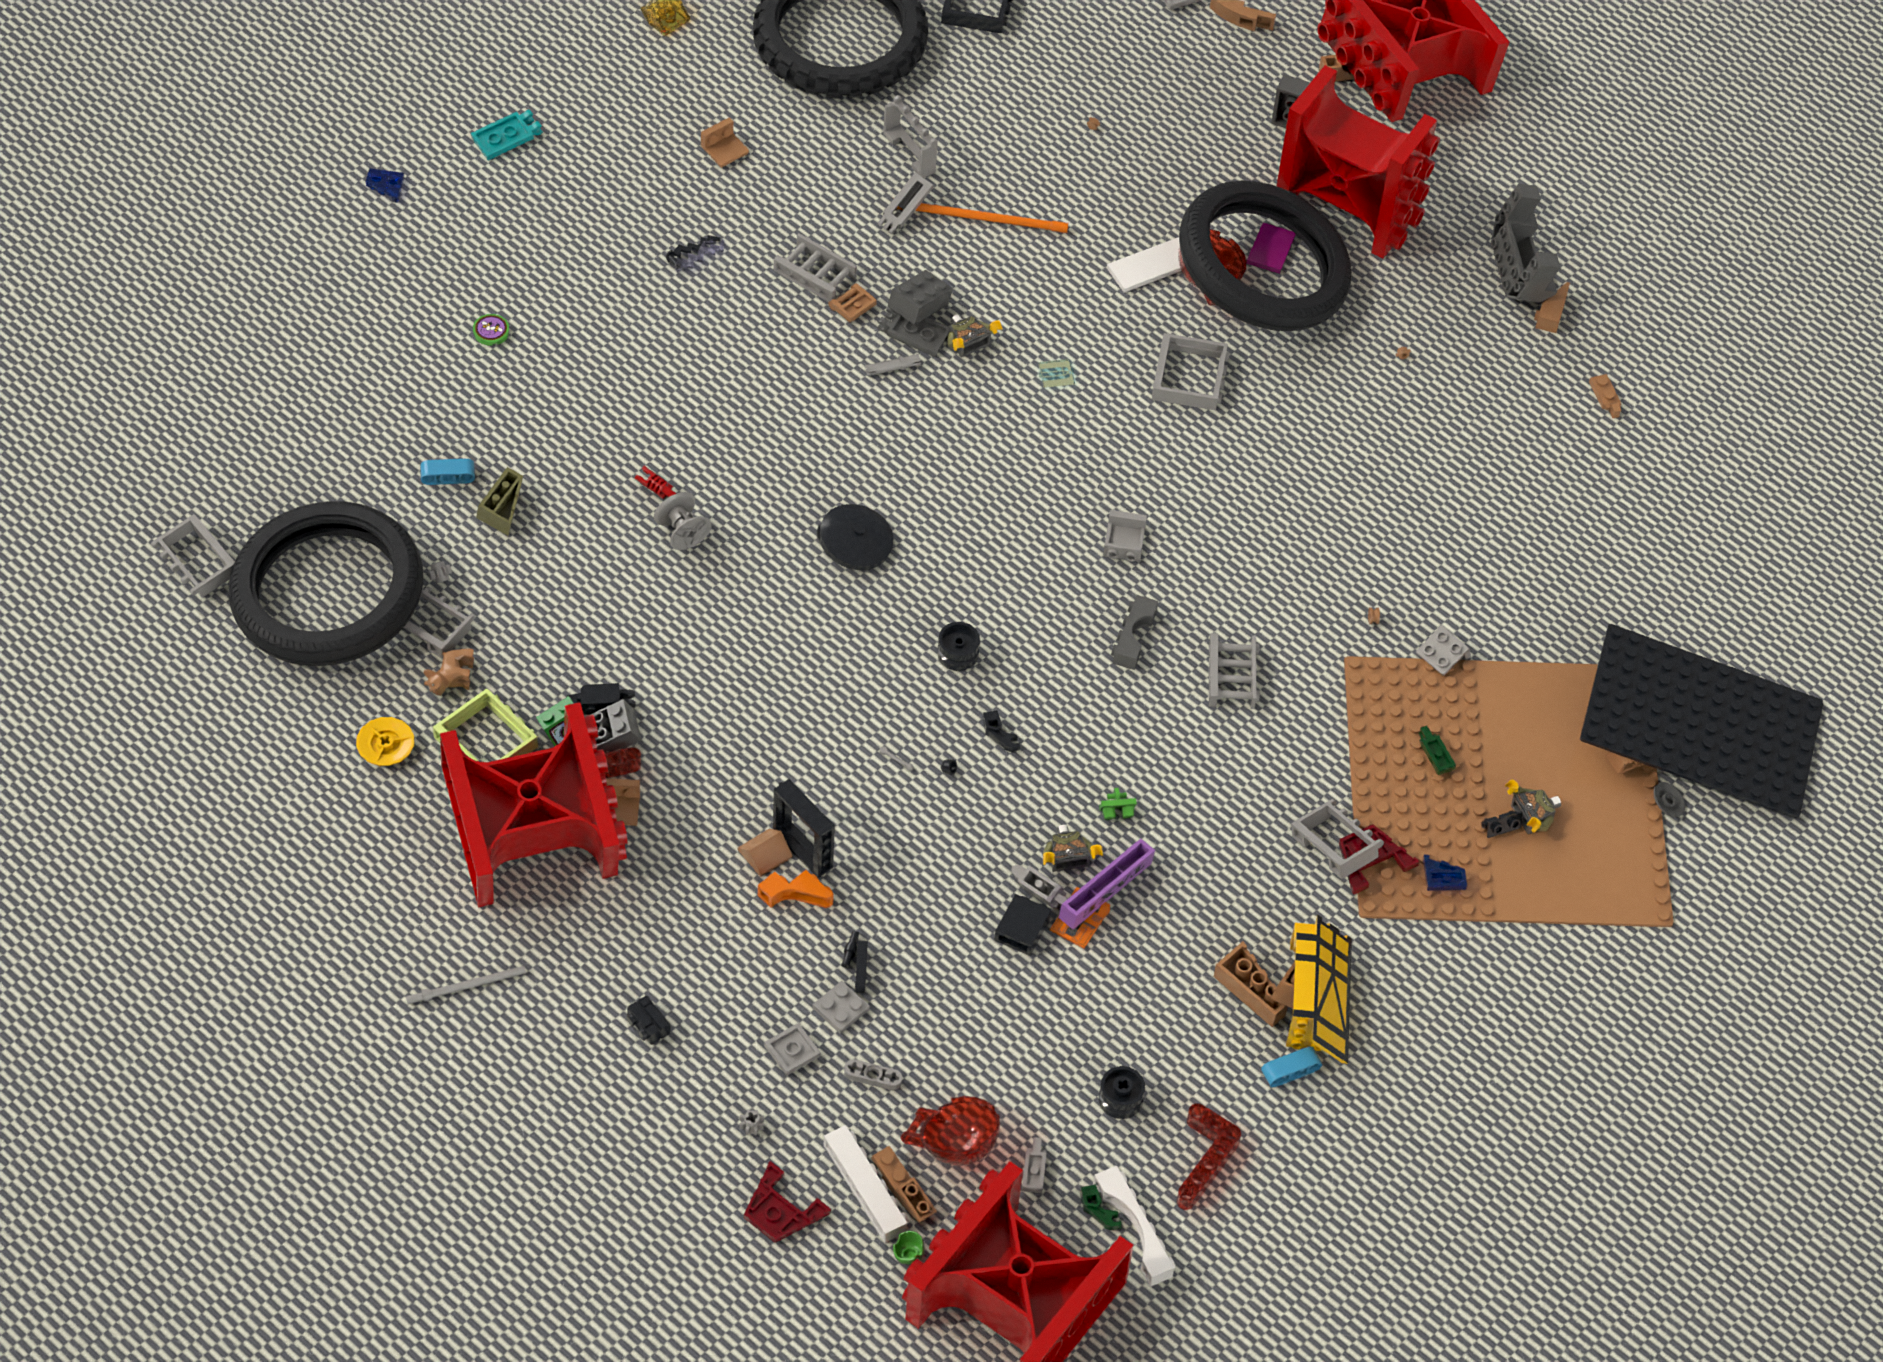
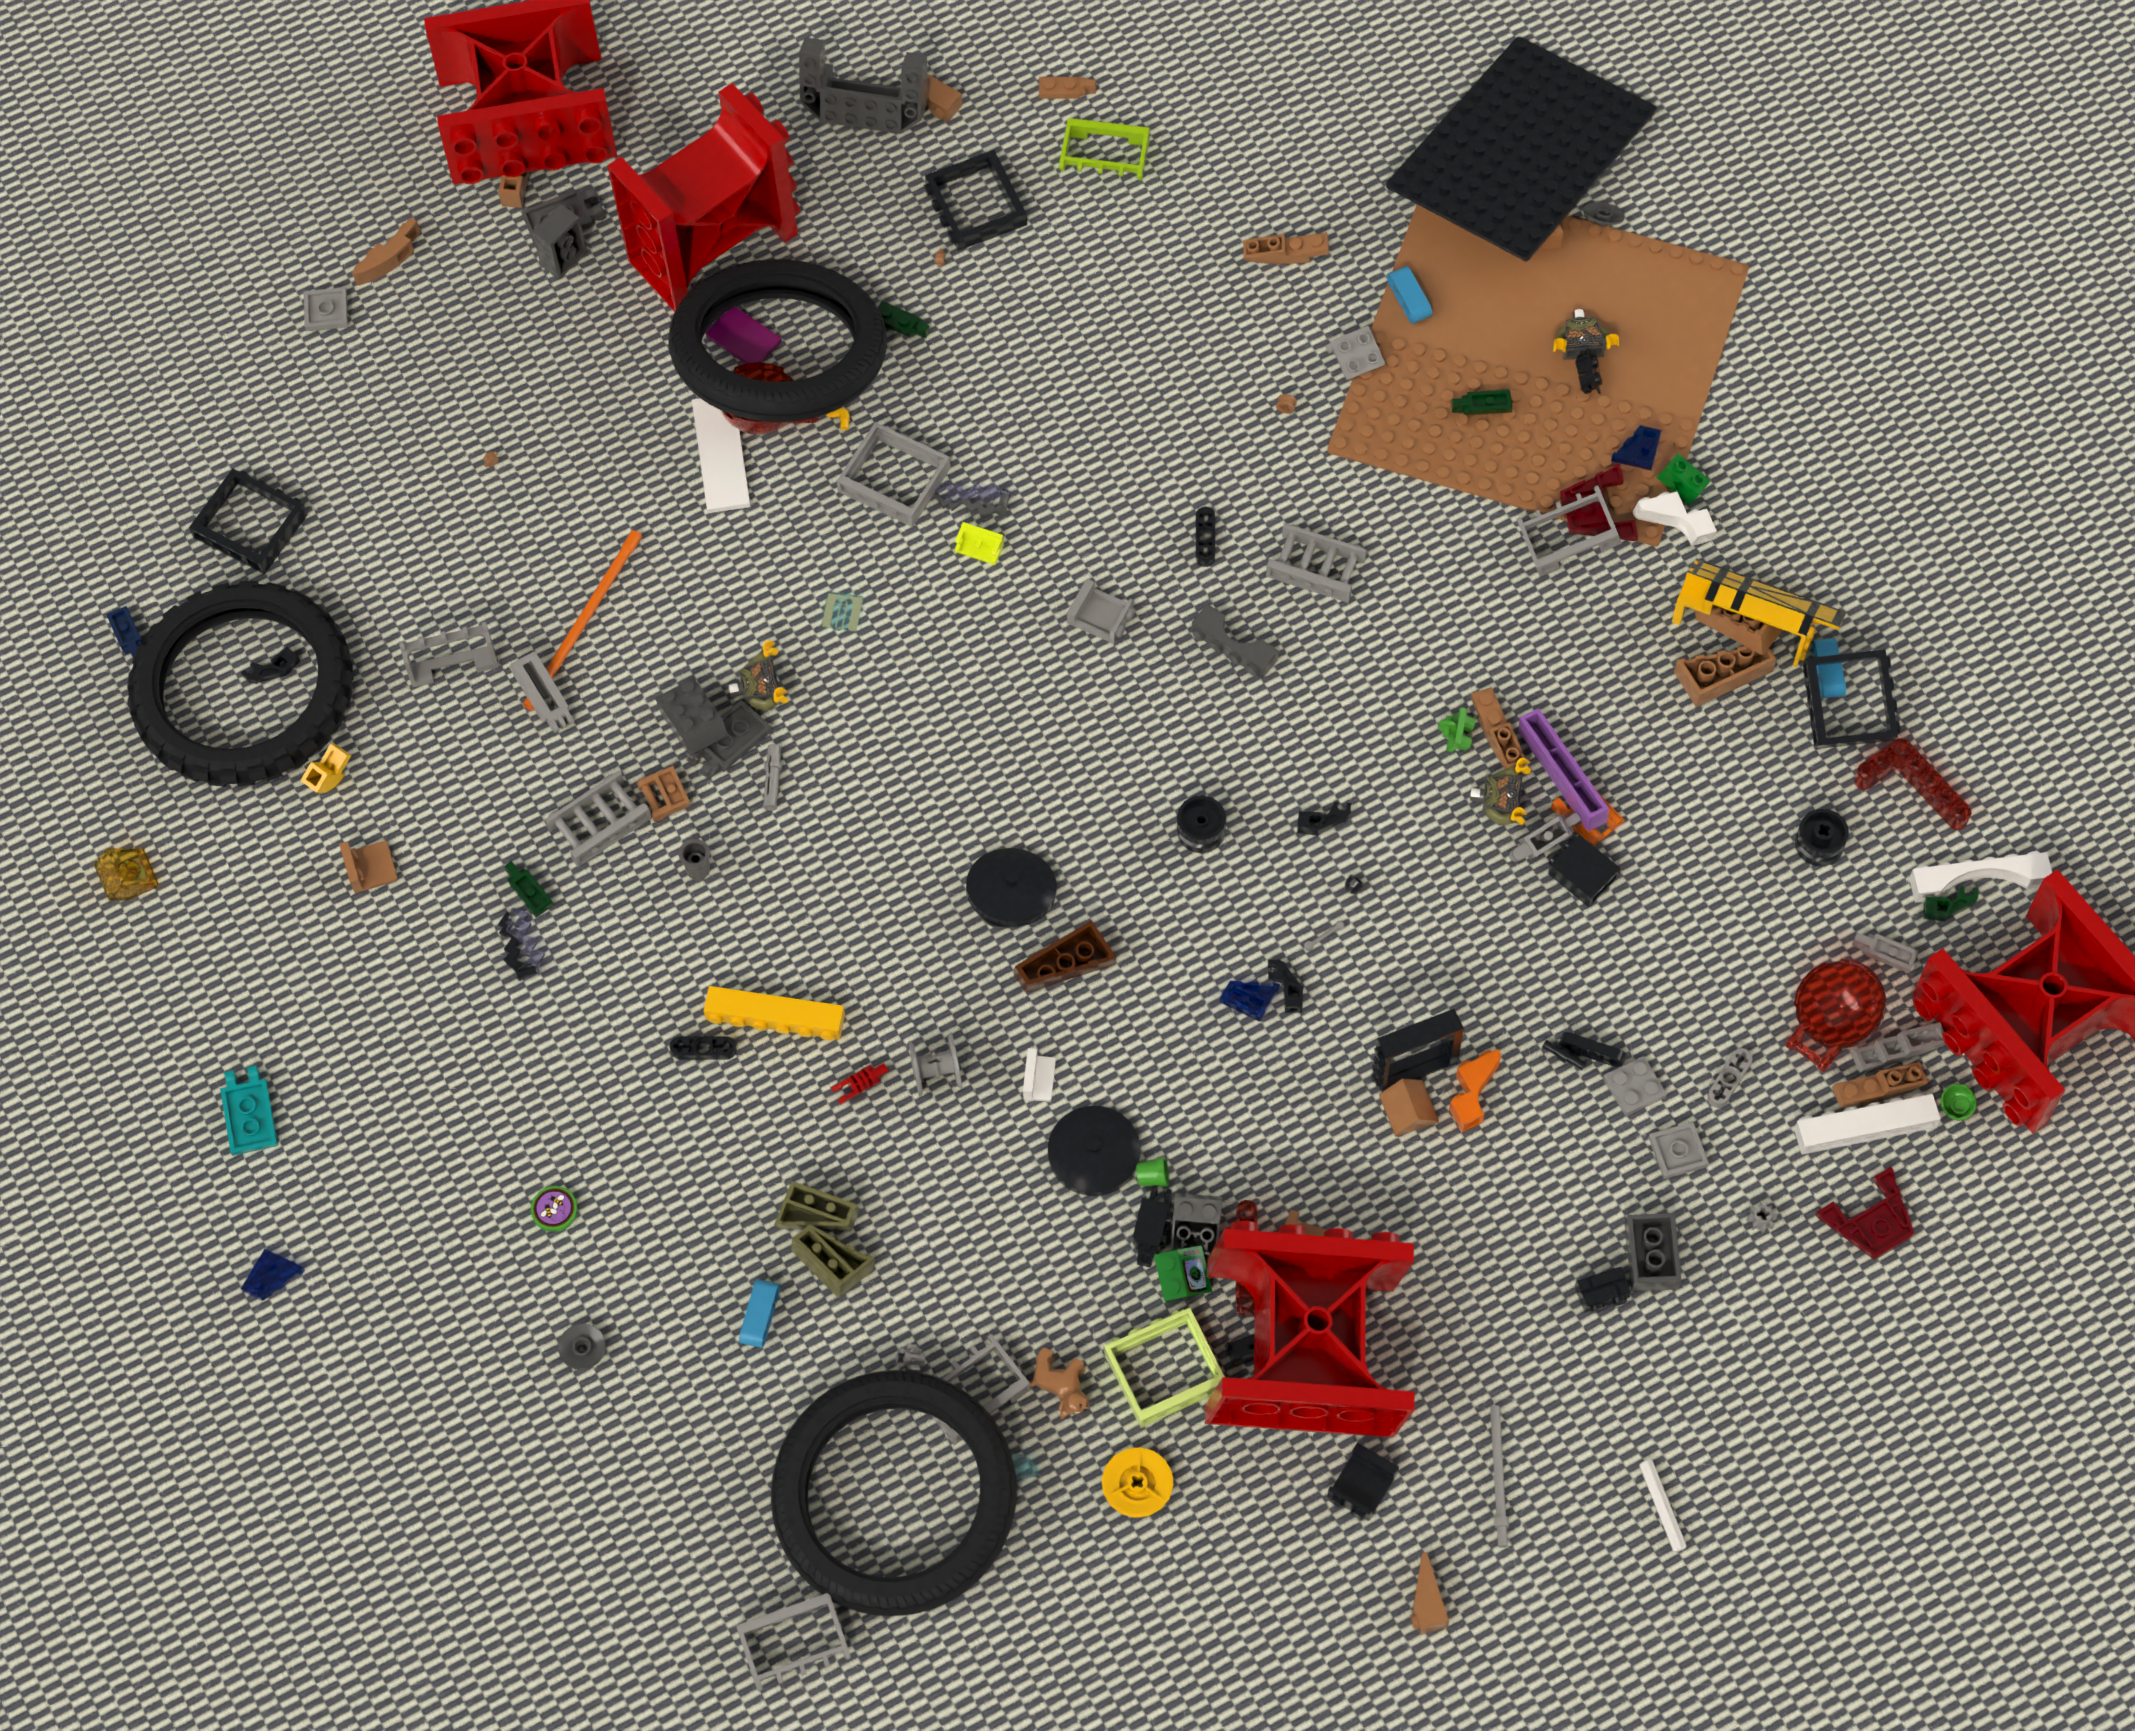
camera: 65 degrees left, 10 degrees up
none -> black piece [241,647,301,684]
none -> yellow brick [300,743,351,793]
none -> dark green hinge [504,861,554,918]
none -> dark grey dish [558,1324,606,1370]
none -> black beam [669,1036,737,1060]
none -> flat silver plant [678,839,710,882]
none -> yellow brick [704,986,845,1041]
none -> olive wedge [775,1181,860,1231]
none -> yellow animal [826,407,850,430]
none -> dark green hinge [878,301,930,339]
none -> black window [923,150,1027,251]
none -> piece [935,481,1011,517]
none -> neon yellow hinge [955,522,1004,565]
none -> clear light blue tile [1012,1454,1039,1479]
none -> reddish brown wedge [1014,920,1116,993]
none -> white panel [1023,1048,1056,1102]
none -> black dish [1048,1106,1141,1196]
none -> lime hinge [1059,118,1150,181]
none -> bright green piece [1136,1156,1169,1187]
none -> black beam [1196,507,1215,567]
none -> clear blue wing [1219,981,1280,1022]
none -> medium nougat slope [1243,232,1330,264]
none -> black piece [1268,960,1303,1013]
none -> black panel [1327,1442,1399,1521]
none -> dark azure beam [1387,266,1433,324]
none -> medium nougat slope [1410,1552,1449,1635]
none -> medium nougat slope [1470,687,1525,769]
none -> dark grey brick [1624,1213,1682,1291]
none -> white arch [1633,492,1717,546]
none -> white axle [1639,1460,1687,1552]
none -> green brick [1656,453,1711,505]
none -> black window [1802,649,1900,749]
none -> light grey slope [1851,1022,1946,1073]

